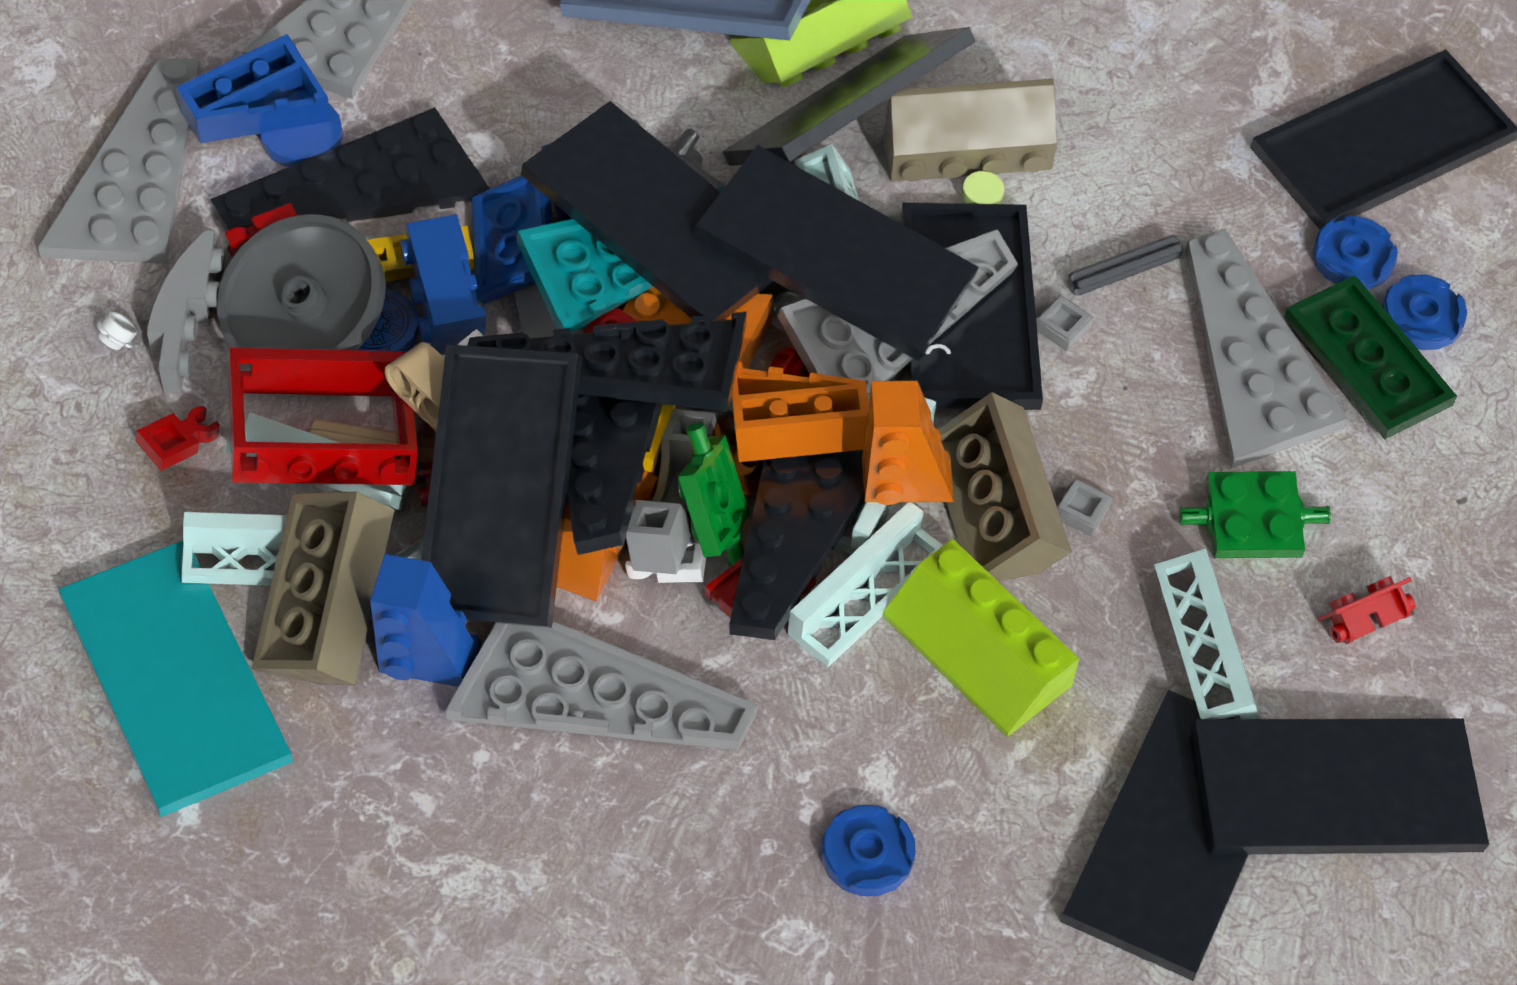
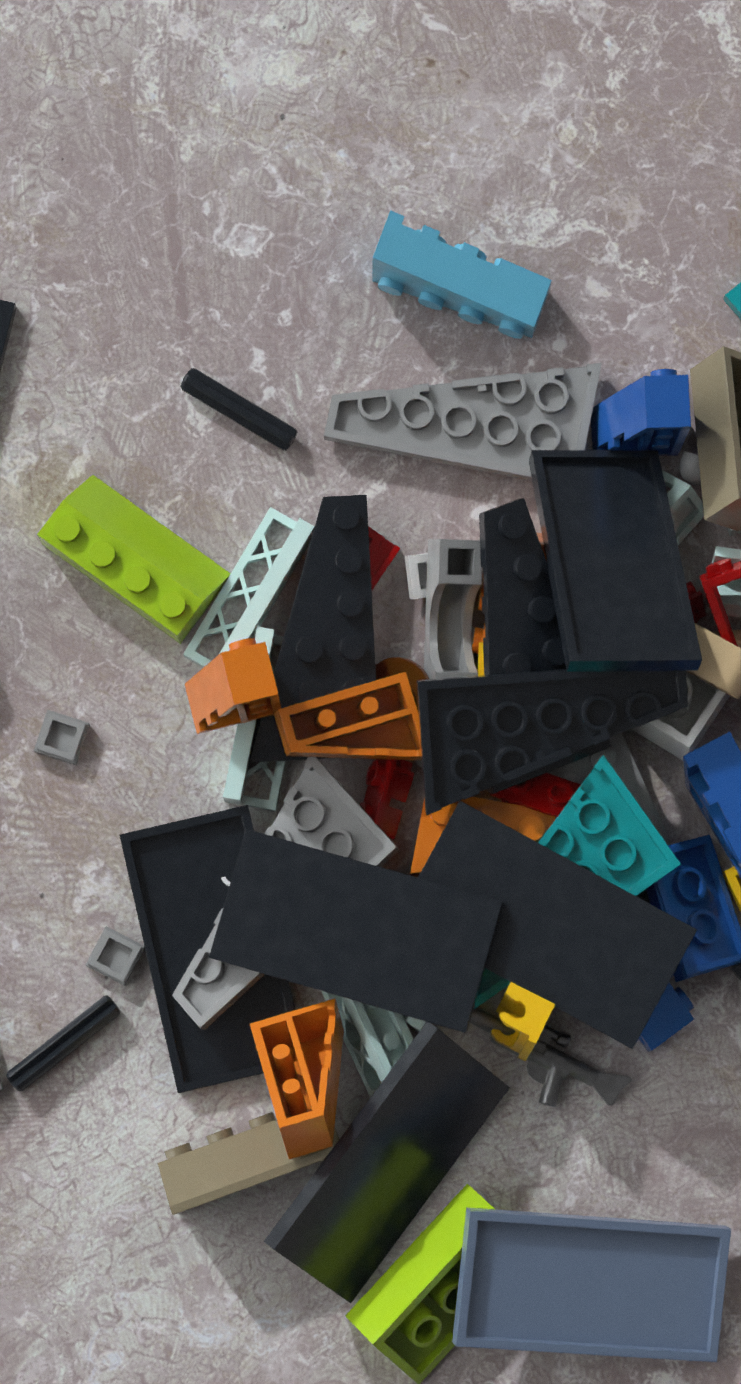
camera: 170 degrees right, 25 degrees up
green plate [678,422,750,567] -> none
blue tile [821,805,916,896] -> none
dark tan slope [938,392,1072,581] -> none
yellowish green tile [962,171,1004,204] -> none
none -> black axle [180,368,298,451]
none -> orange wedge [250,998,344,1160]
none -> medium azure wedge [372,210,552,339]
none -> yellow hinge [490,982,555,1061]

